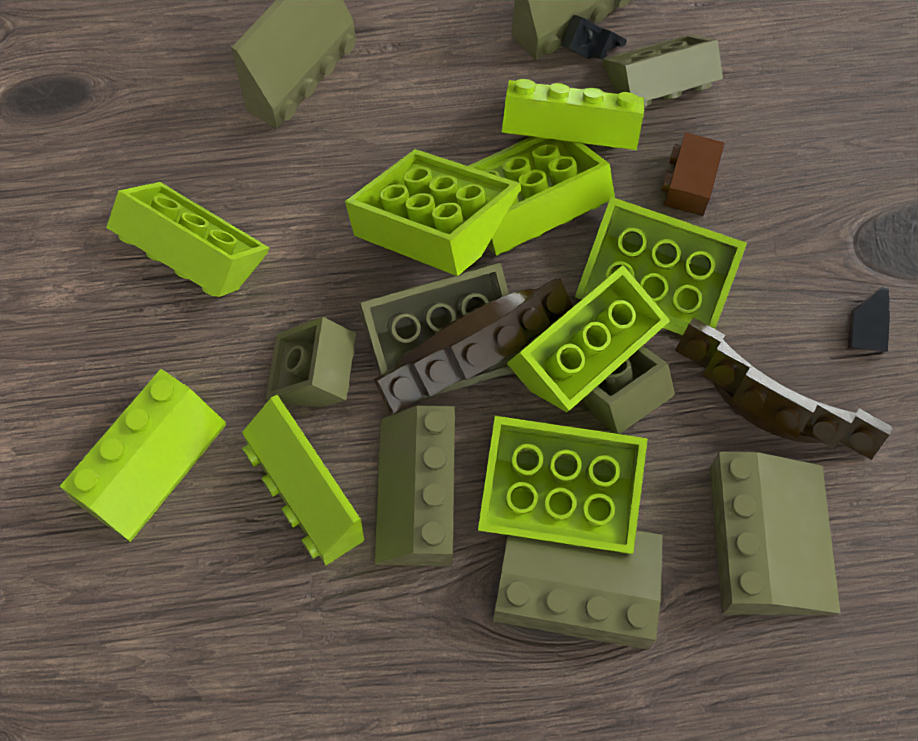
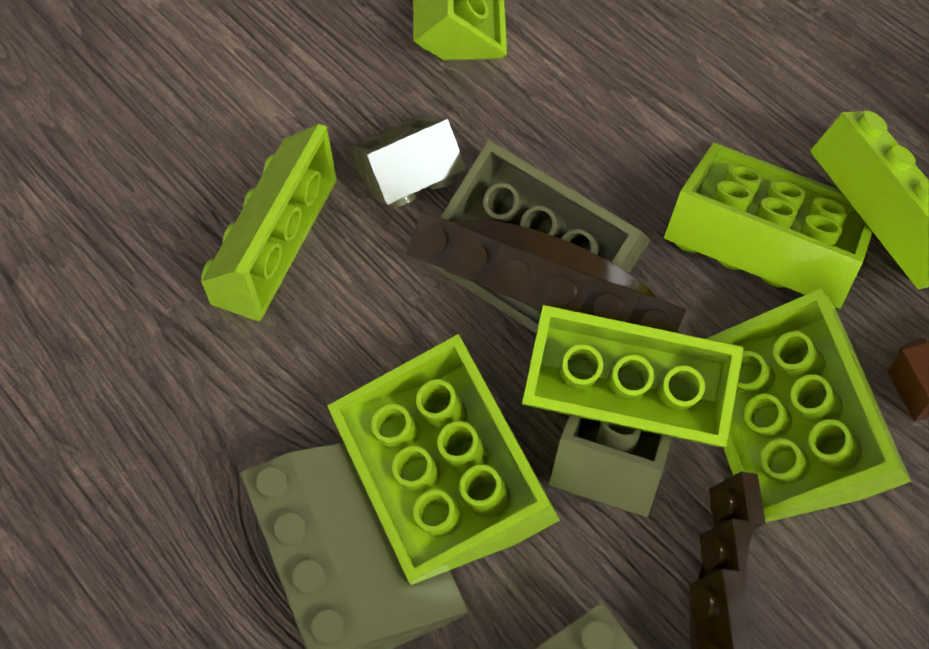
camera: 60 degrees right, 5 degrees down
lime slope [60,369,227,542] -> none
lime slope [345,149,521,276] -> none
olive slope [375,406,455,566] -> none

